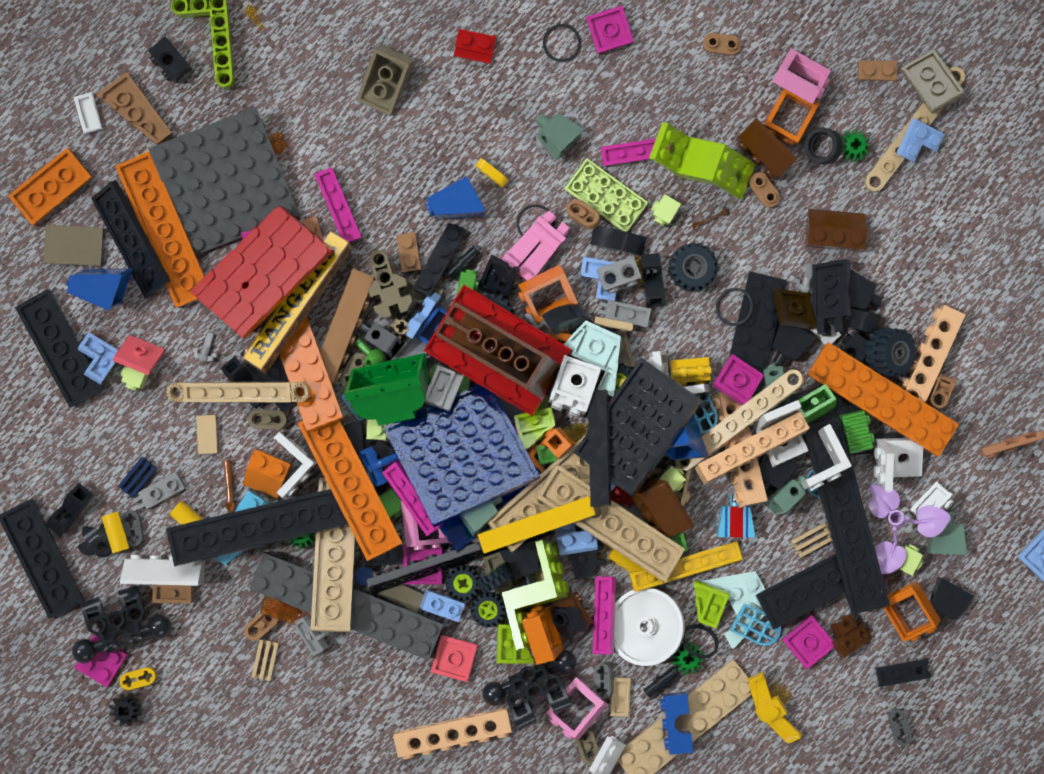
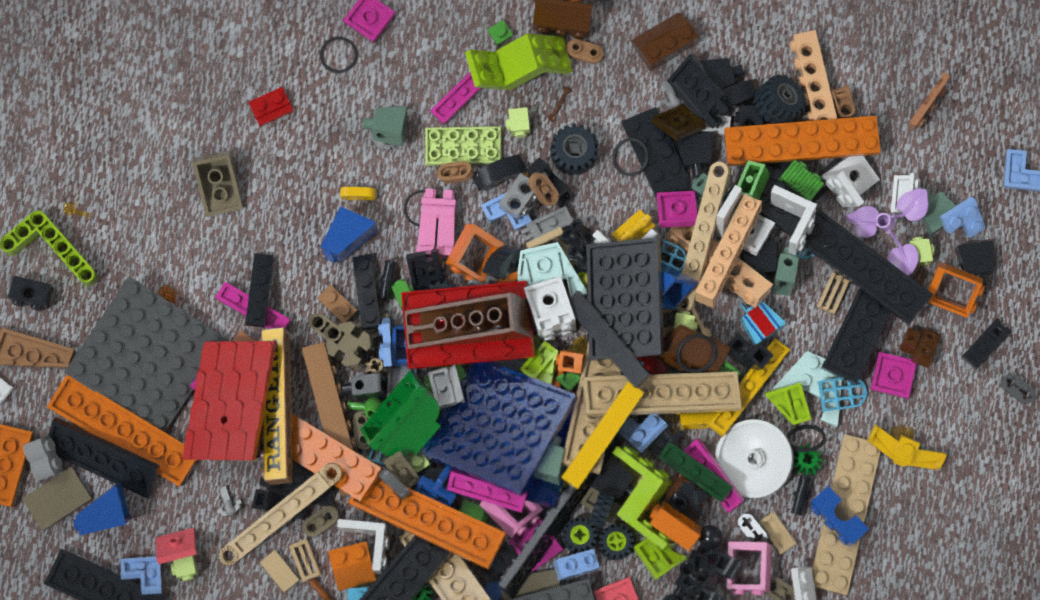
camera: 30 degrees left, 10 degrees down
none -> light grey brick [23,435,63,481]
none -> black plate [245,253,273,328]
none -> tan tile [289,538,322,582]
none -> dark grey beam [377,468,410,500]
none -> dark tan plate [384,451,420,488]
none -> bright green plate [487,20,513,46]
none -> medium nougat plate [529,172,559,206]
none -> black axle [561,219,593,269]
none -> dark green plate [658,442,734,503]
none -> black tyre [676,334,716,373]
none -> black brick [726,333,774,370]
none -> light blue plate [940,196,986,238]

